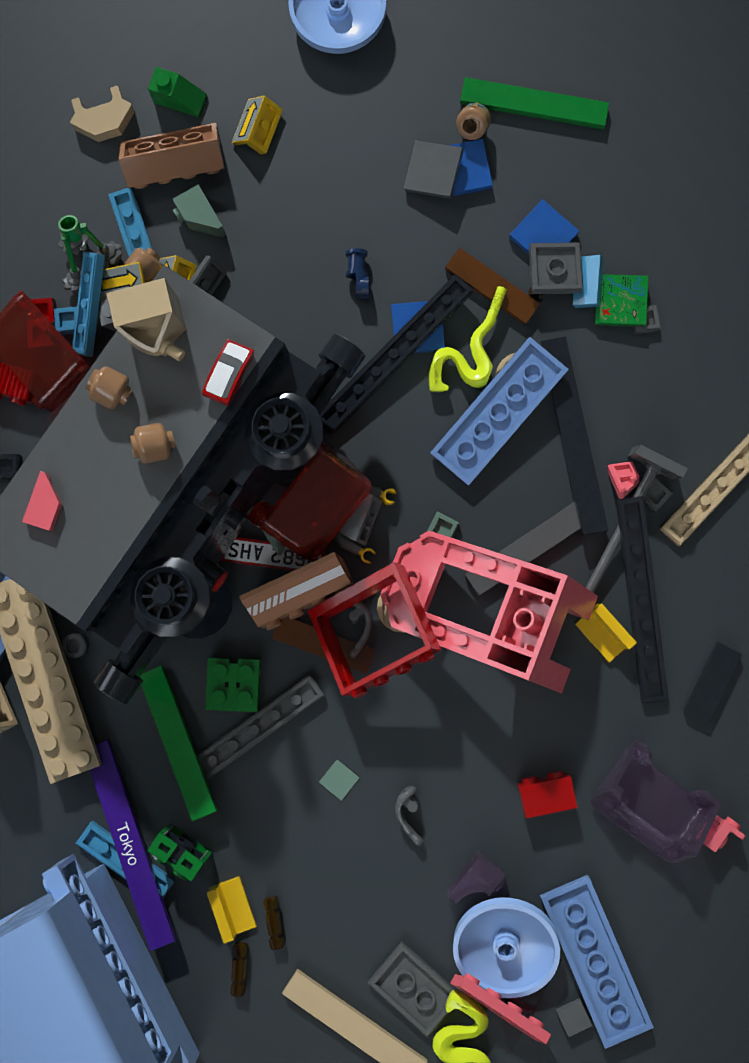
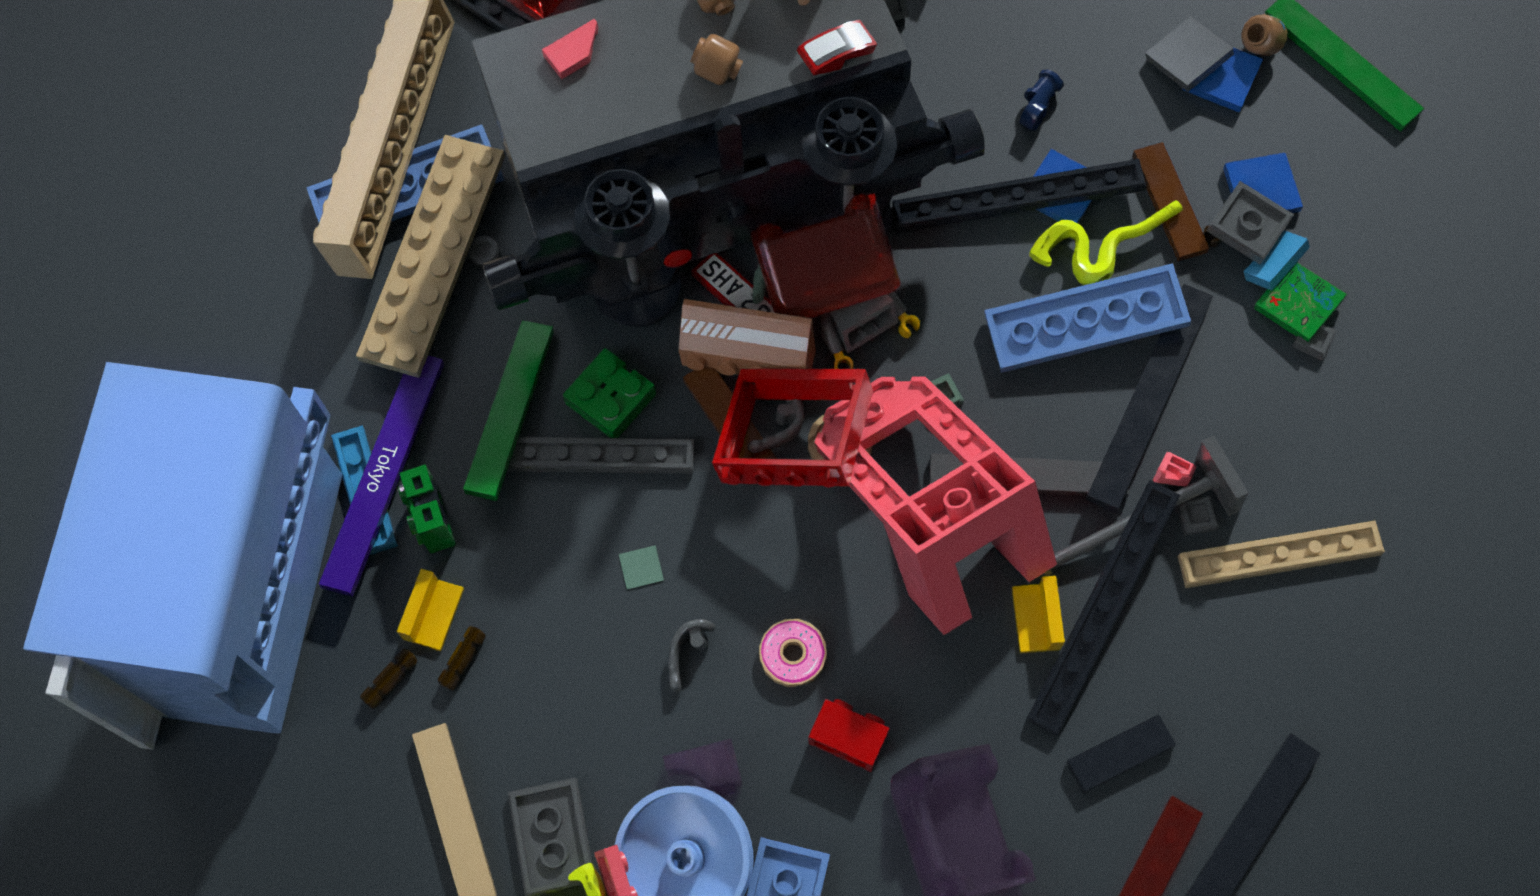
camera: 30 degrees right, 15 degrees down
none -> tile [759,619,827,687]

